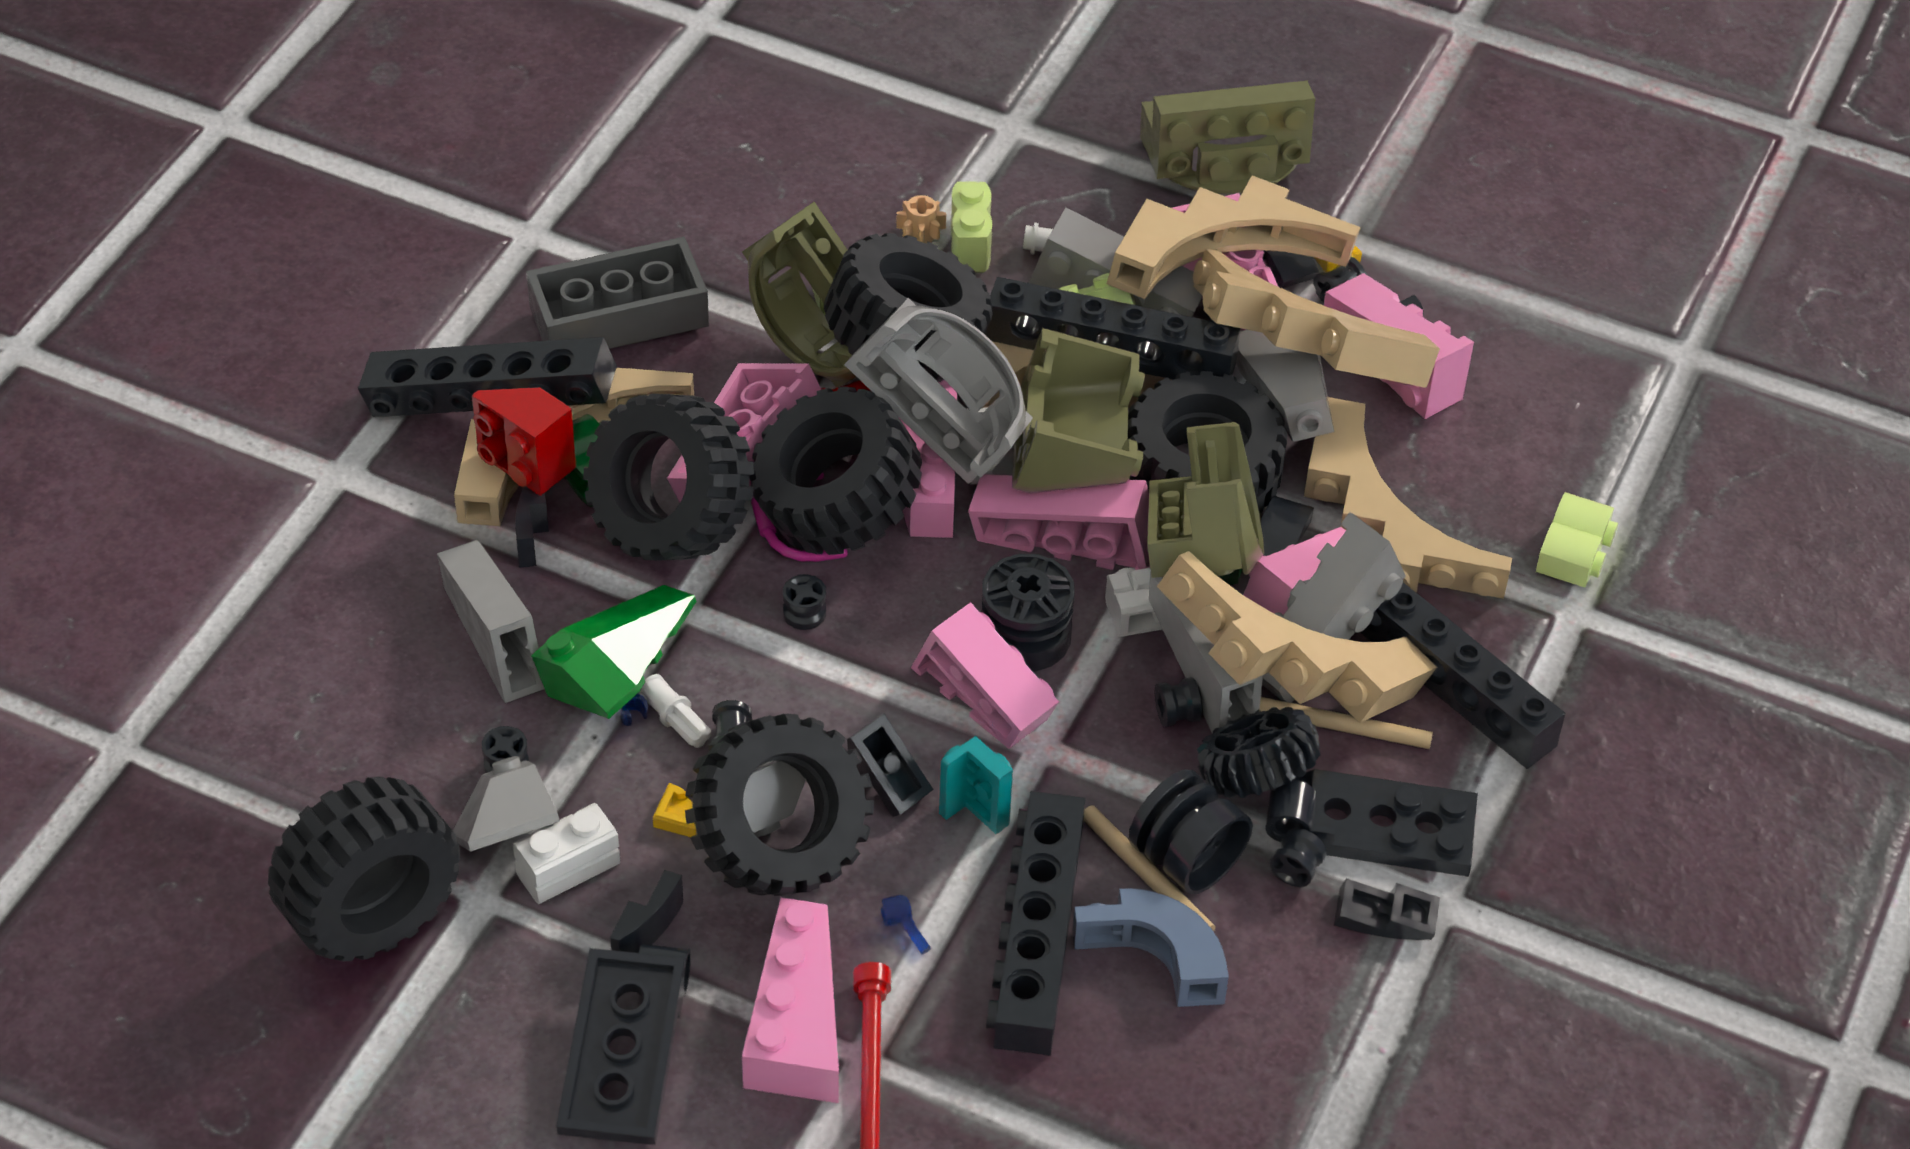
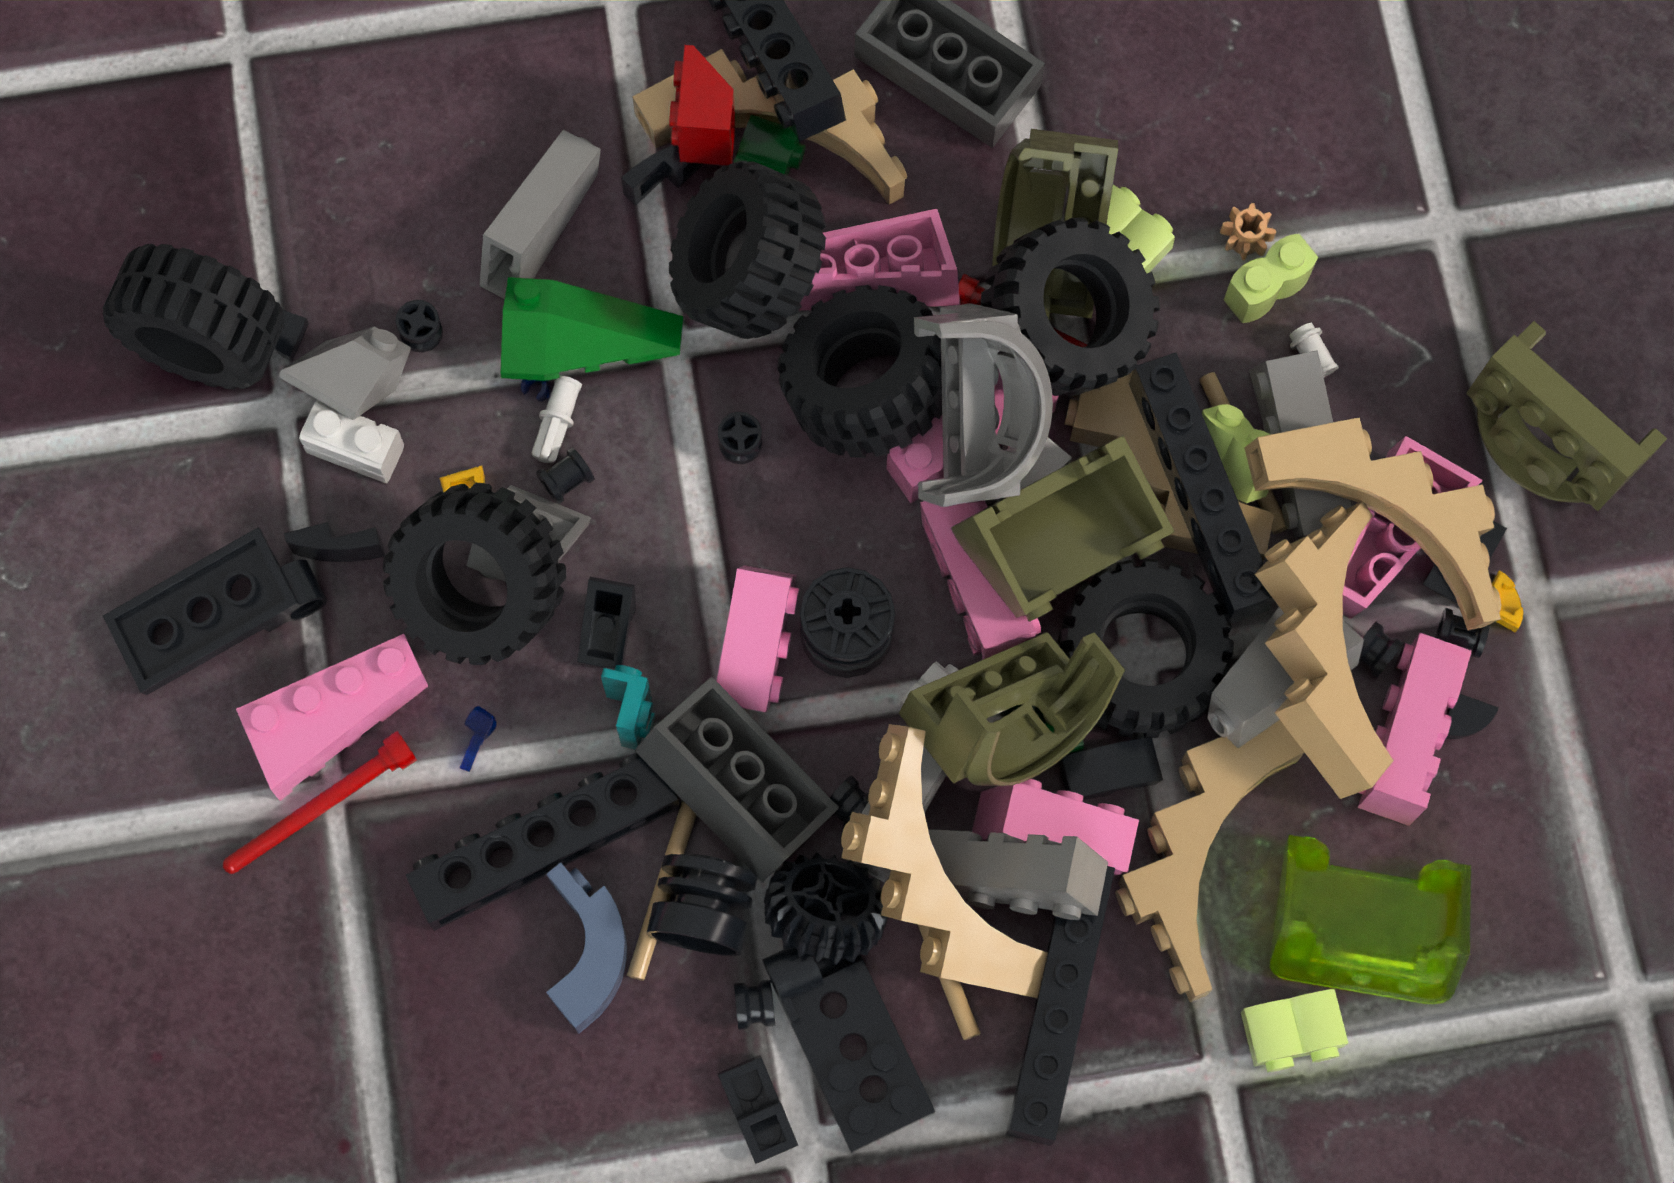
camera: 55 degrees right, 25 degrees up
none -> dark grey brick [635,676,839,883]
none -> clear neon green windscreen [1270,835,1471,1004]

